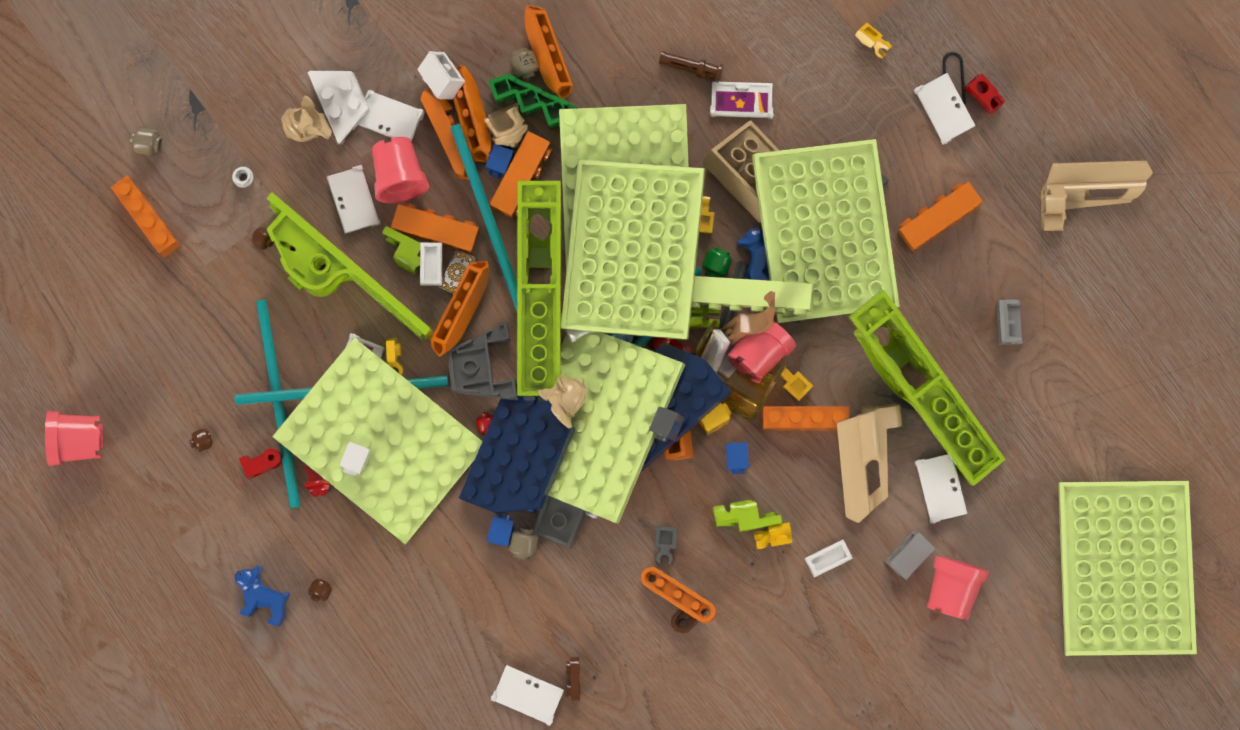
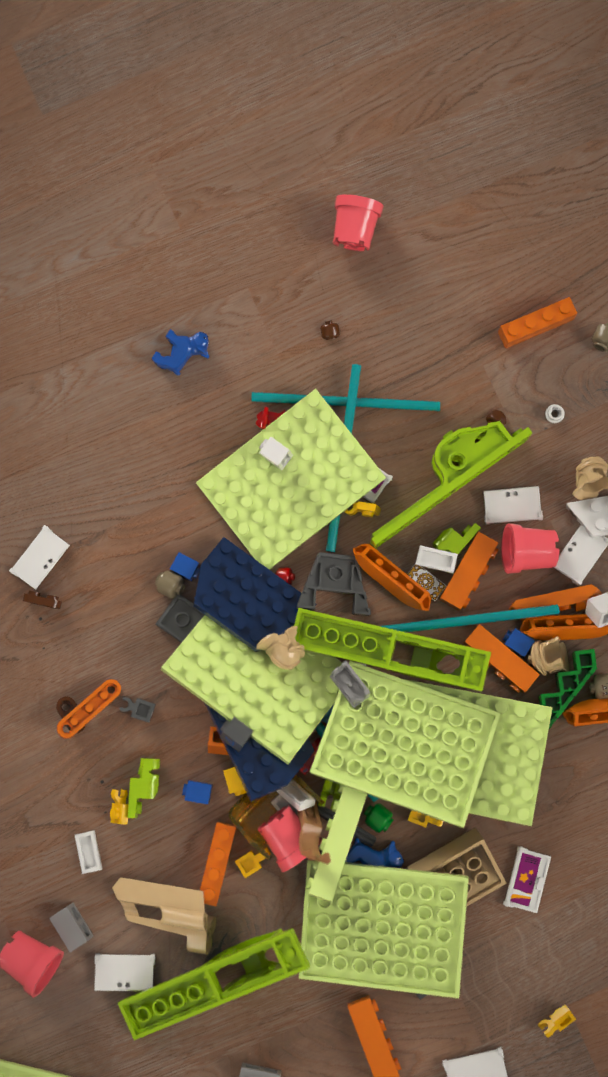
camera: 100 degrees right, 0 degrees up
red leg [239,448,282,480] -> none
reddish brown piece [308,579,332,602] -> none
reddish brown pin [659,51,723,83] -> none
none -> light grey hinge [330,661,370,708]

